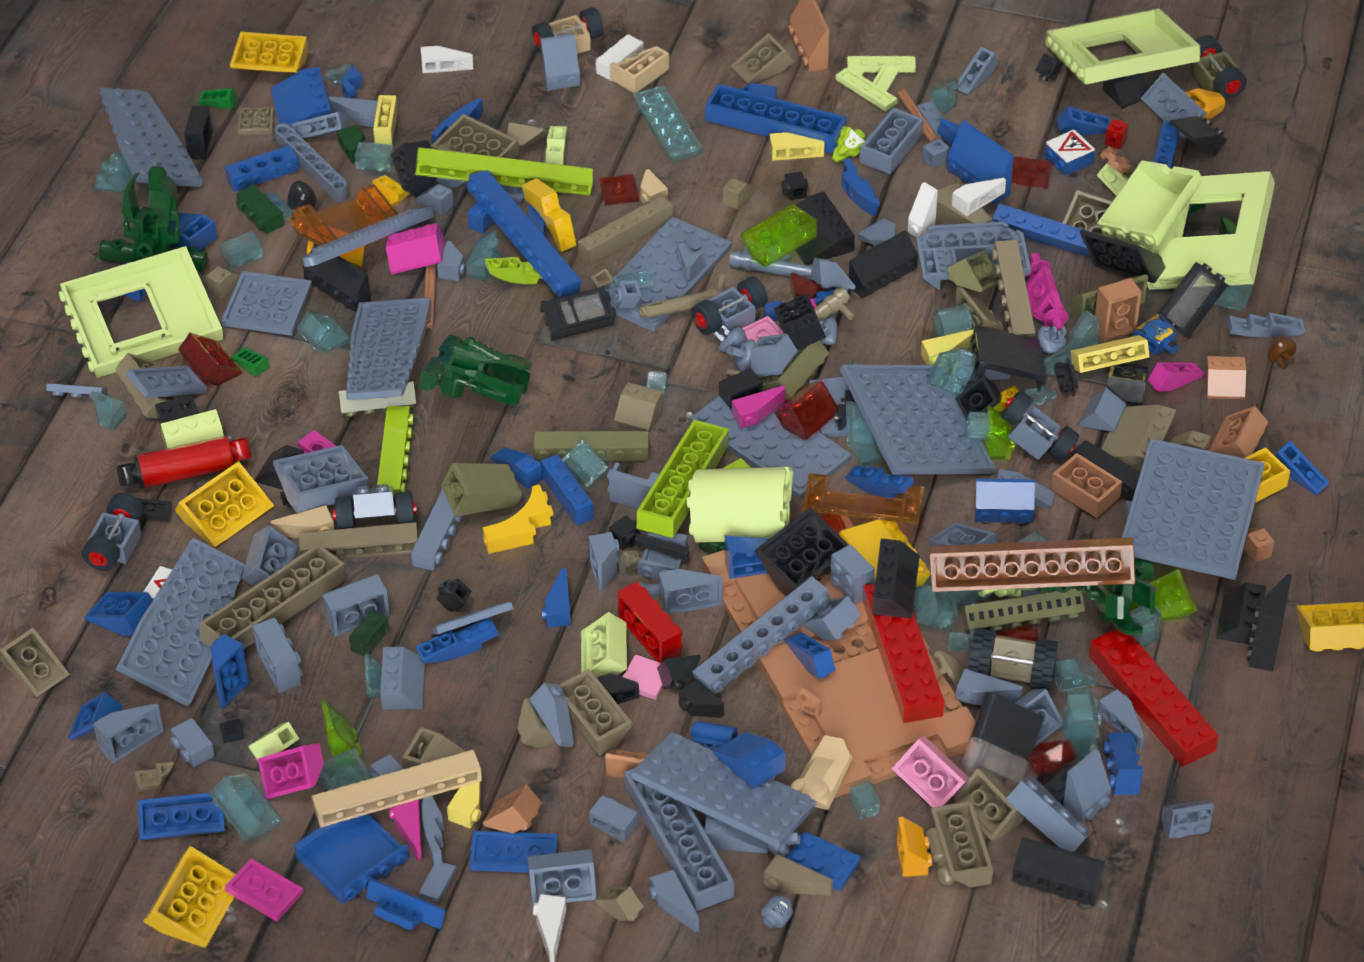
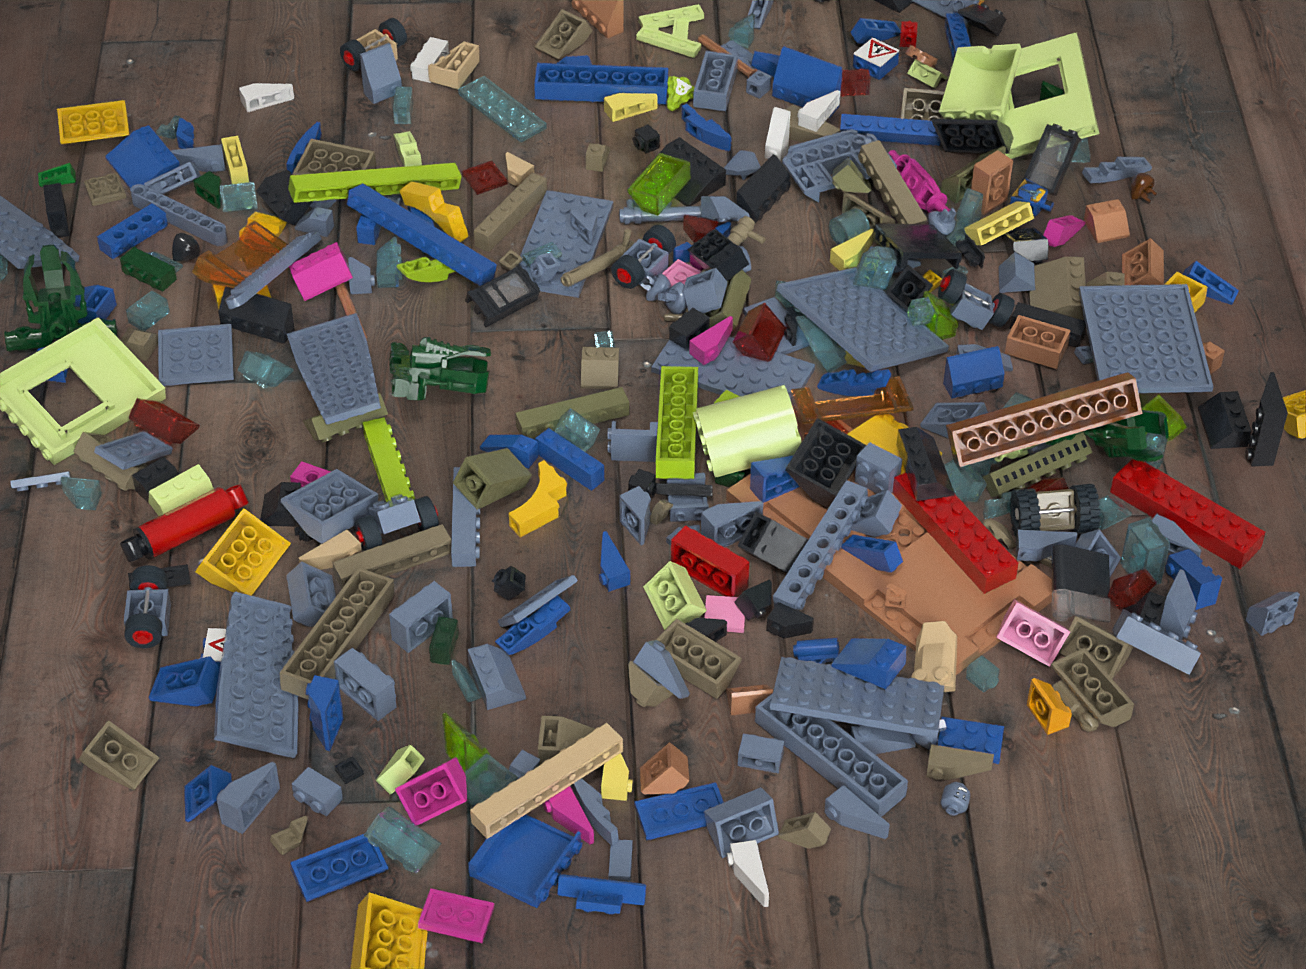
camera: 20 degrees left, 0 degrees up
green slope [231,347,269,377] -> none
dark tan slope [507,122,549,149] -> none
black slope [1012,837,1105,906] -> none
none -> clear light blue brick [393,87,413,124]
none -> slope [737,512,809,573]

